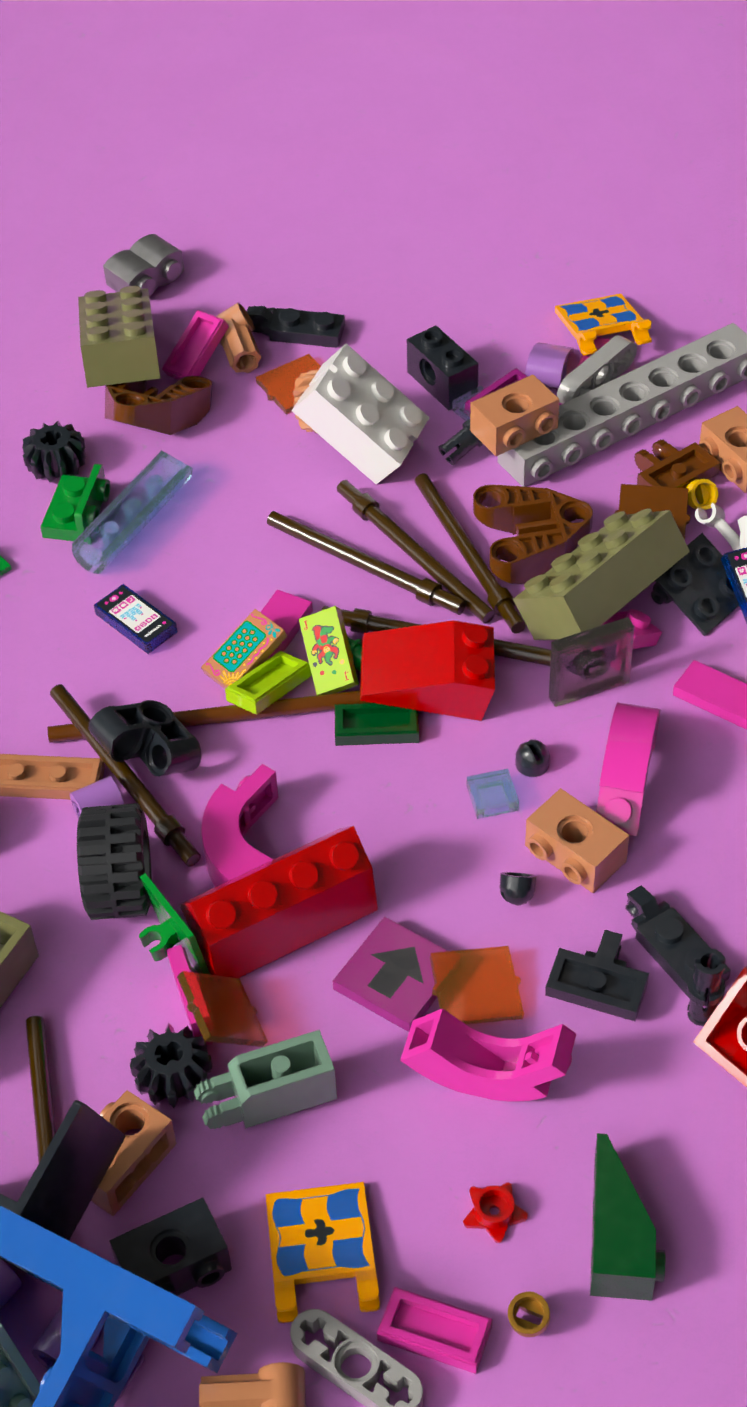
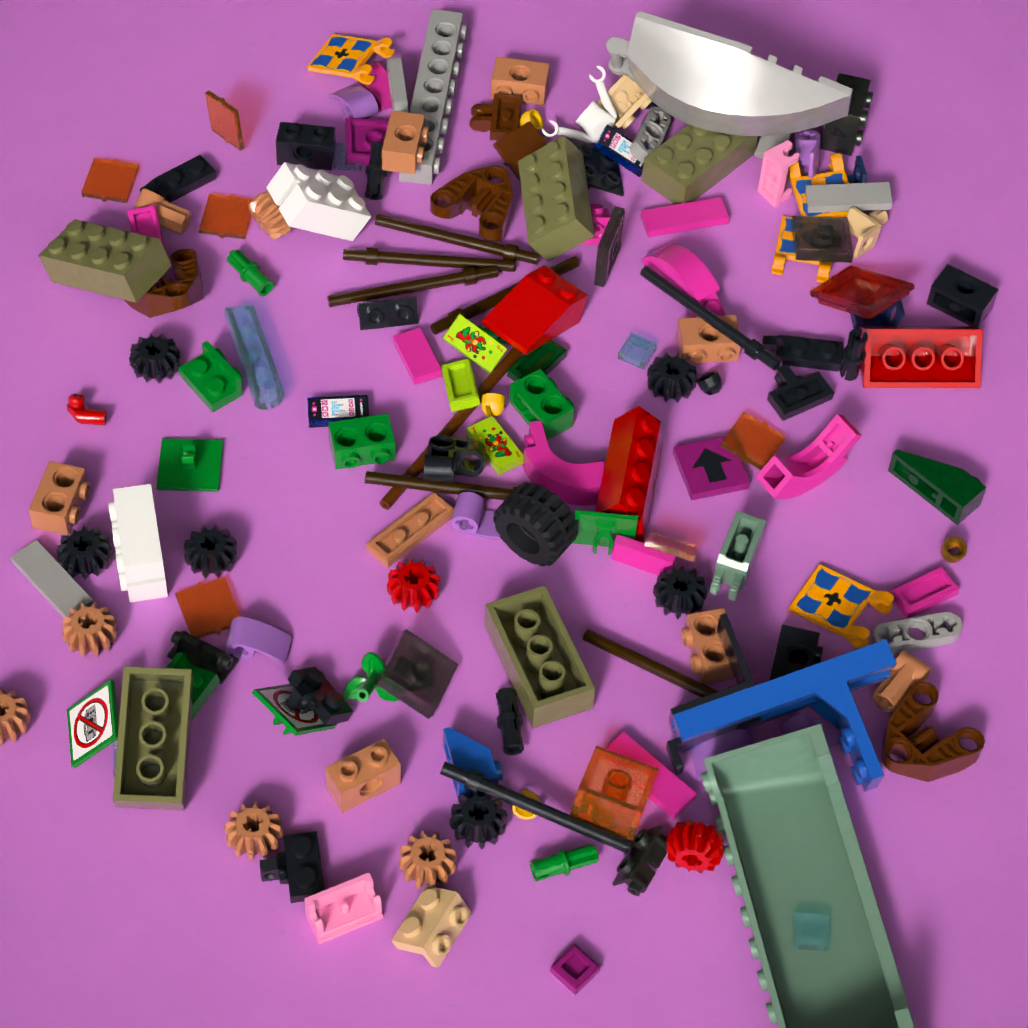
camera: 55 degrees left, 5 degrees up
flat silver brick [103,234,184,296] -> none
tile [201,609,287,689] -> none
red plate [463,1182,528,1243] -> none
black hinge [515,739,550,777] -> none
none -> clear orange piece [81,158,139,203]
none -> clear orange piece [205,90,244,151]
none -> green axle [227,250,274,296]
none -> green brick [328,413,395,470]
none -> black hinge [357,297,418,330]
none -> lime tile [467,416,524,476]
none -> yellow hinge [481,393,505,417]
none -> green brick [509,369,575,440]
none -> black bar [640,266,781,371]
none -> black gear [647,353,697,403]

